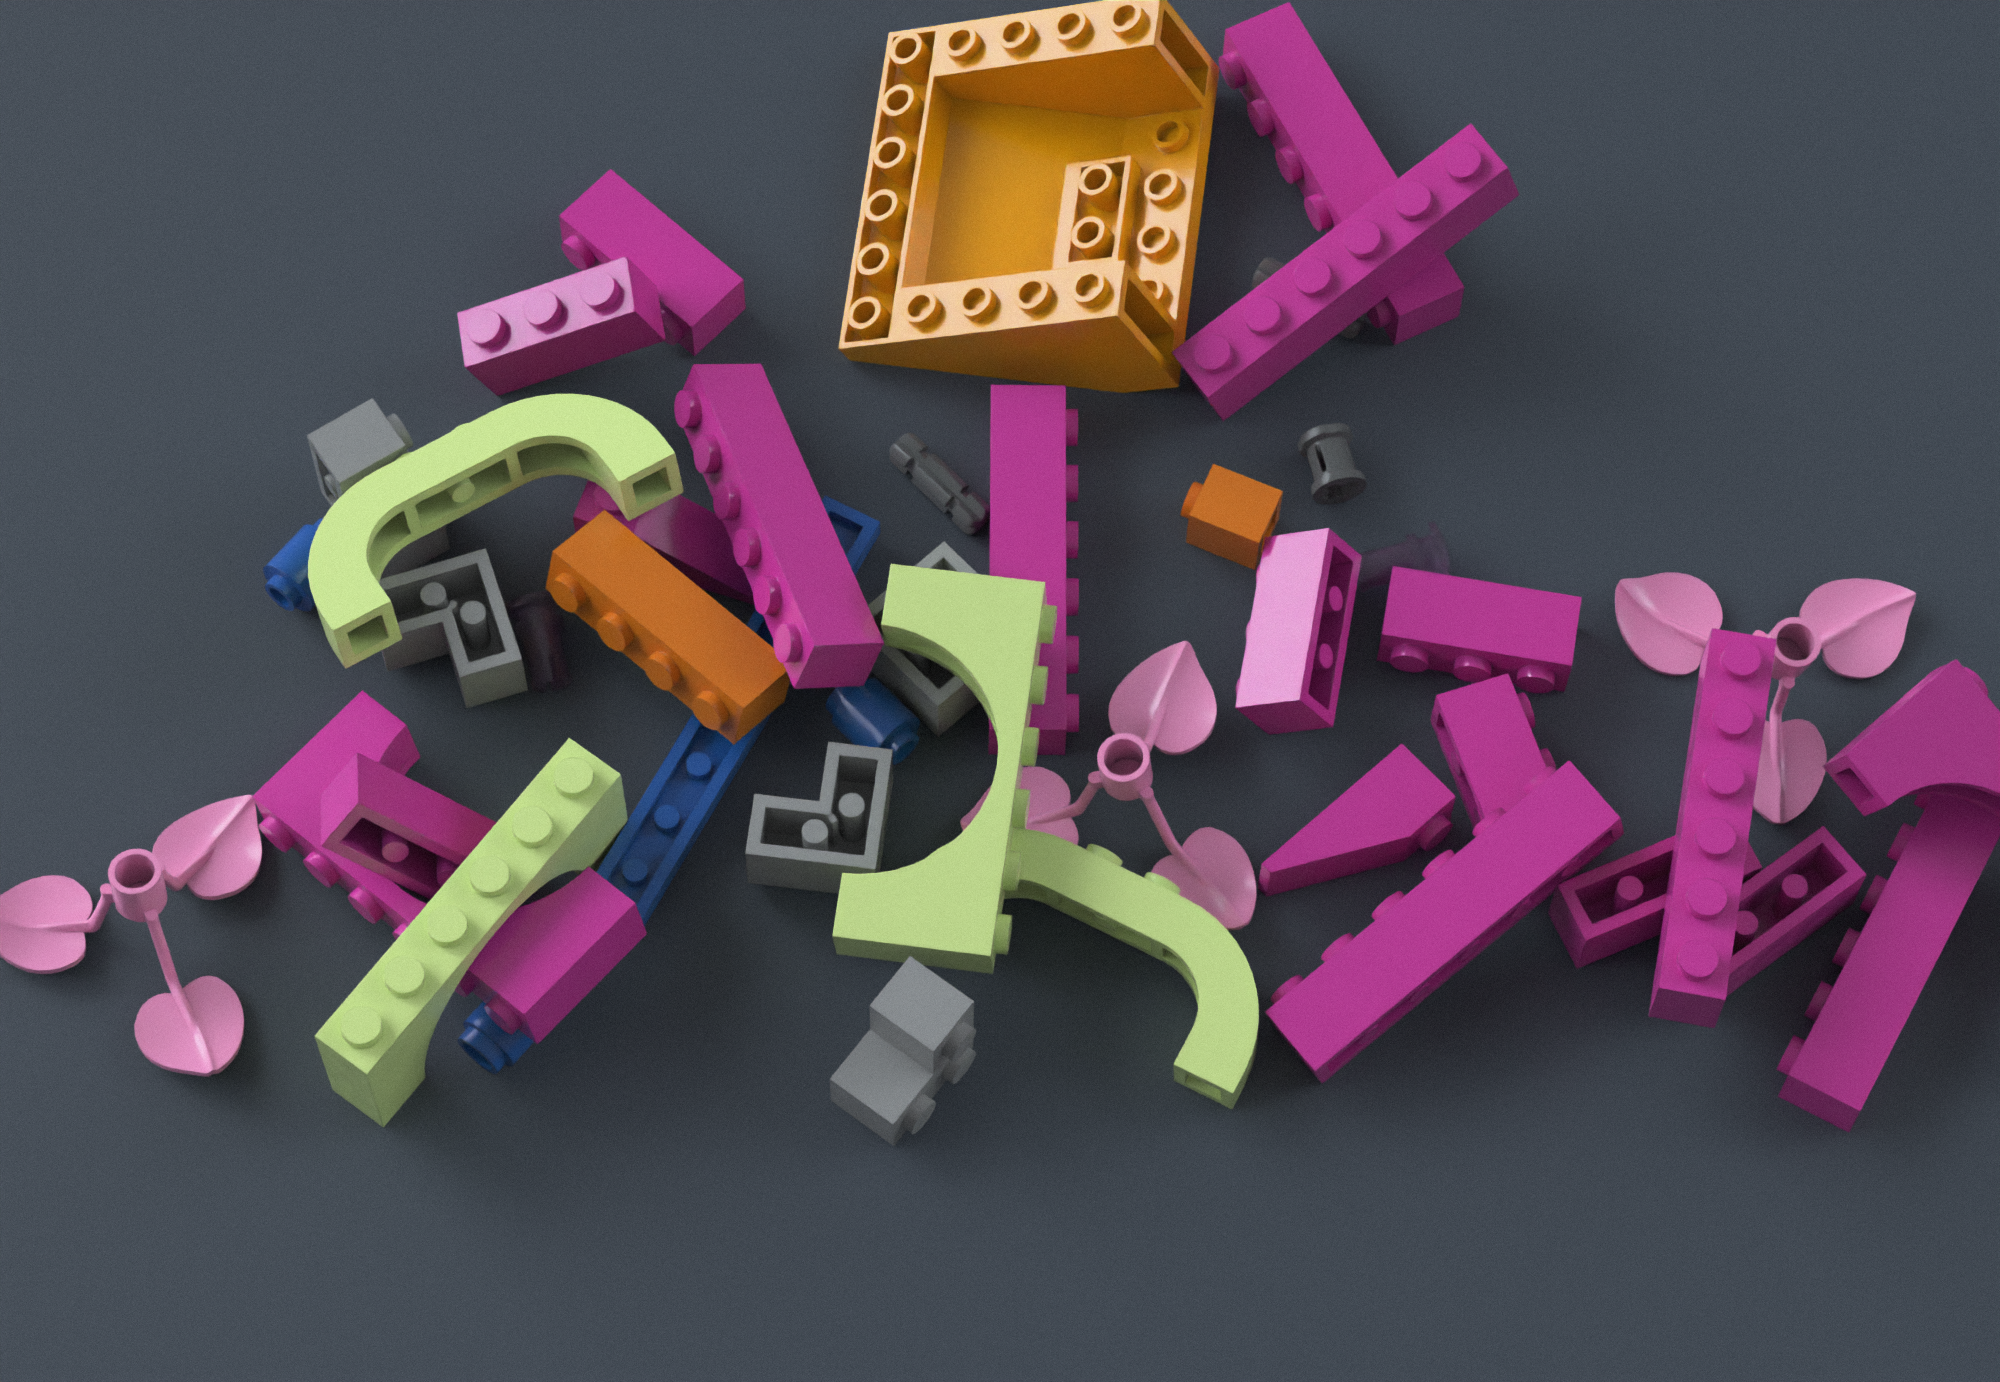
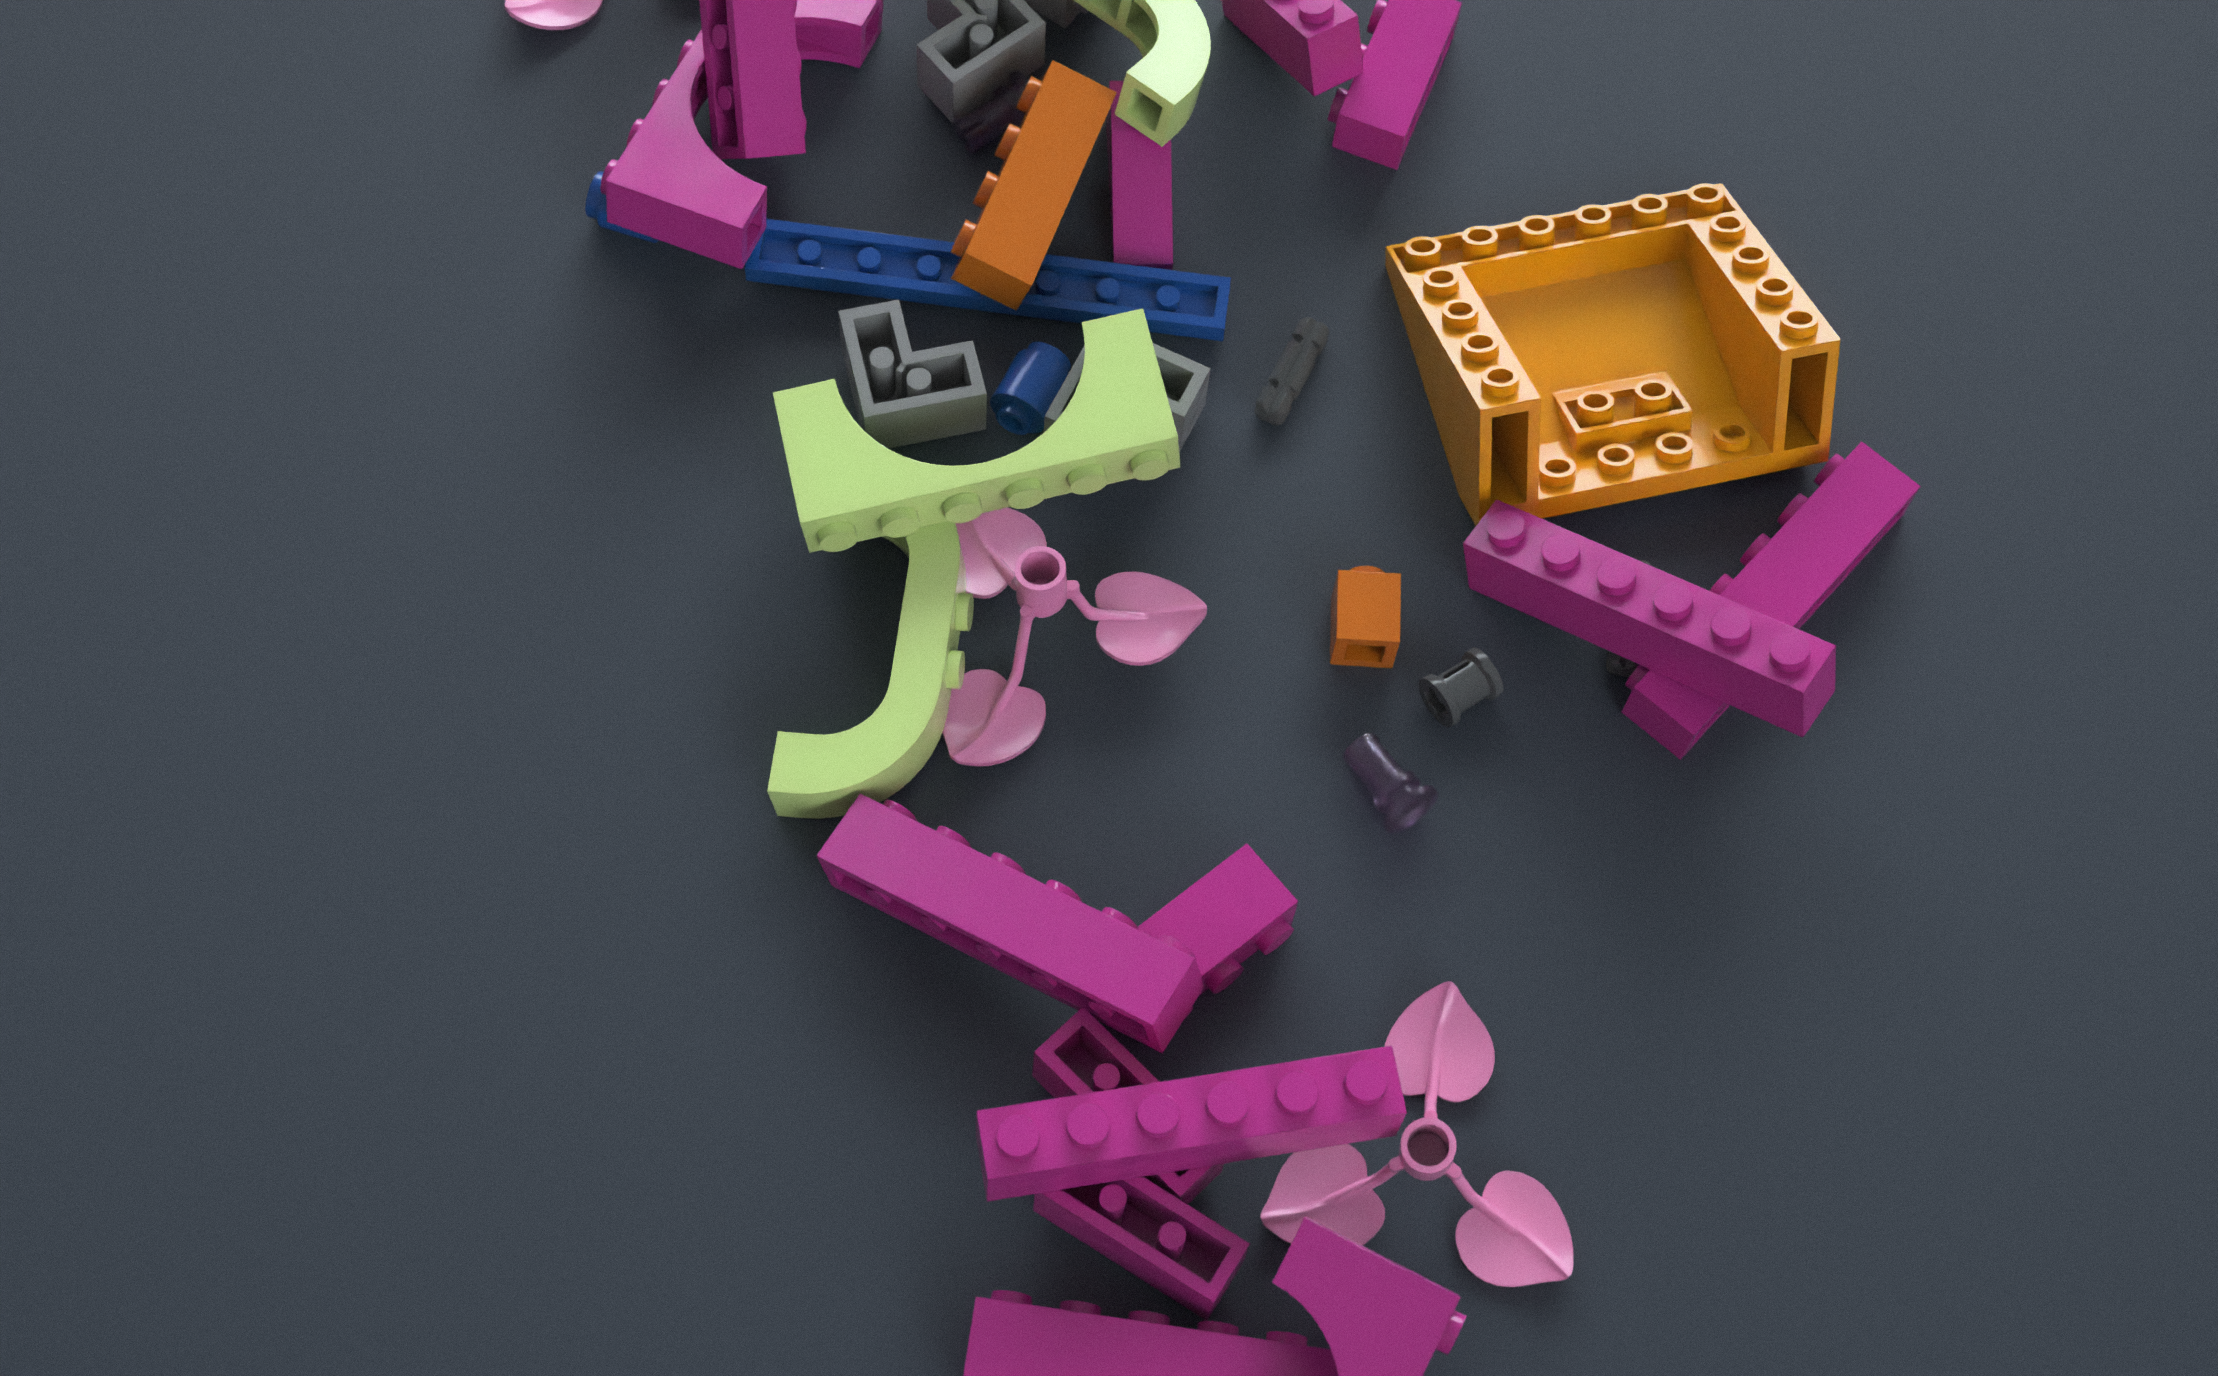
camera: 65 degrees right, 0 degrees up
yellowish green arch [315,738,628,1128] -> none
dark pink brick [674,364,884,689] -> none
light grey brick [830,956,977,1146] -> none
dark pink brick [989,385,1079,755] -> none
brick [1235,528,1362,735] -> none
dark pink slope [1258,743,1456,897] -> none
dark pink brick [1377,566,1582,693] -> none

